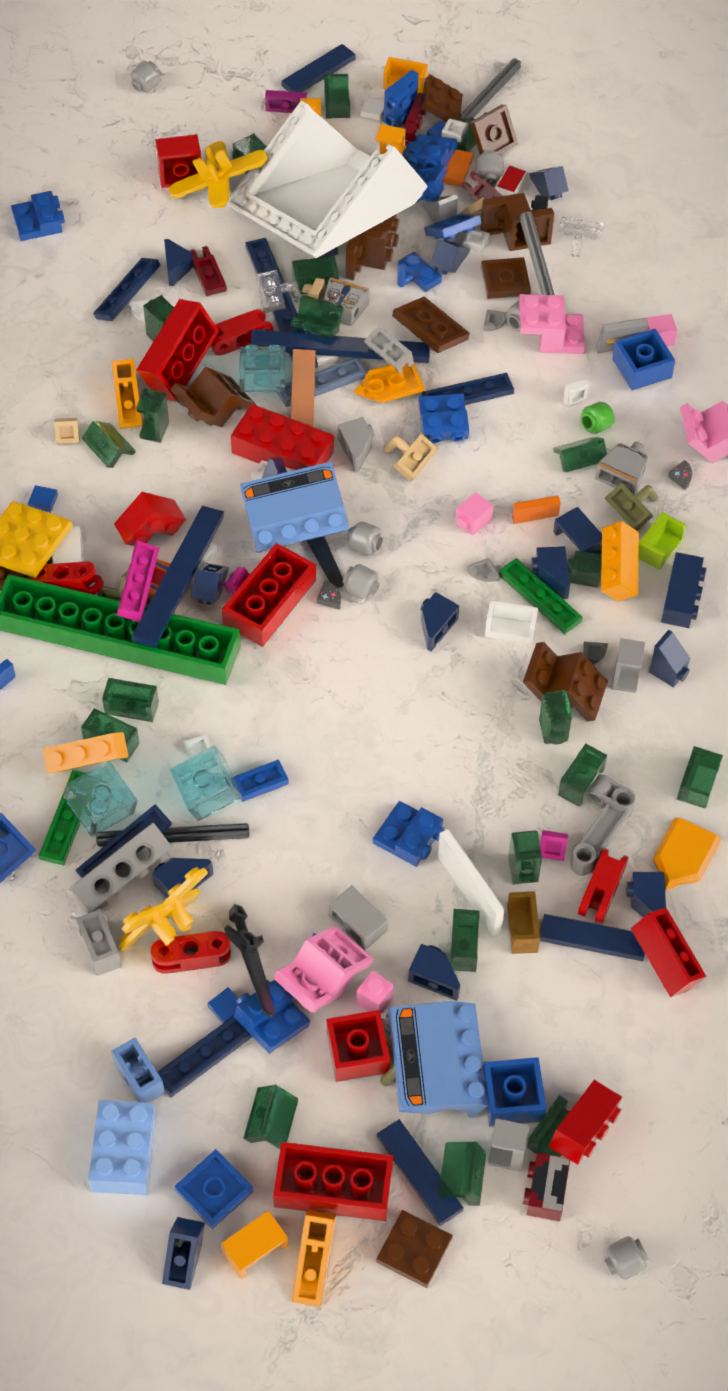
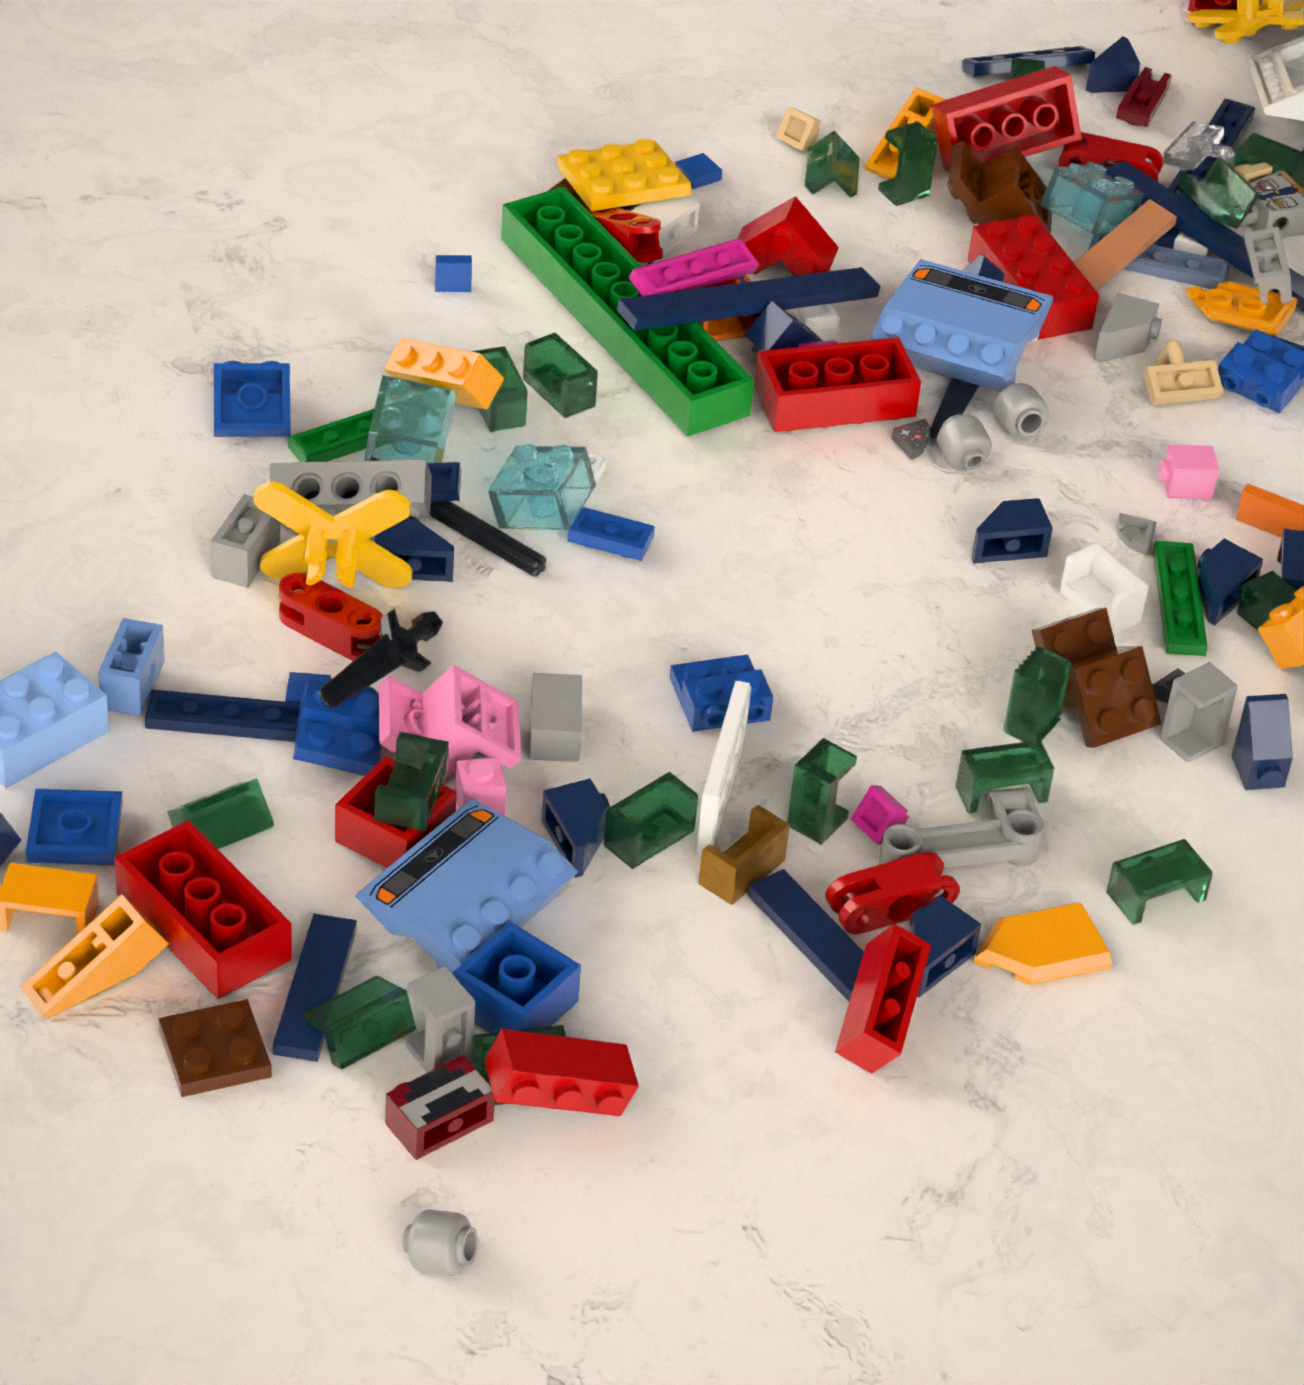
camera: 40 degrees right, 15 degrees down
none -> clear green panel [374,732,449,831]

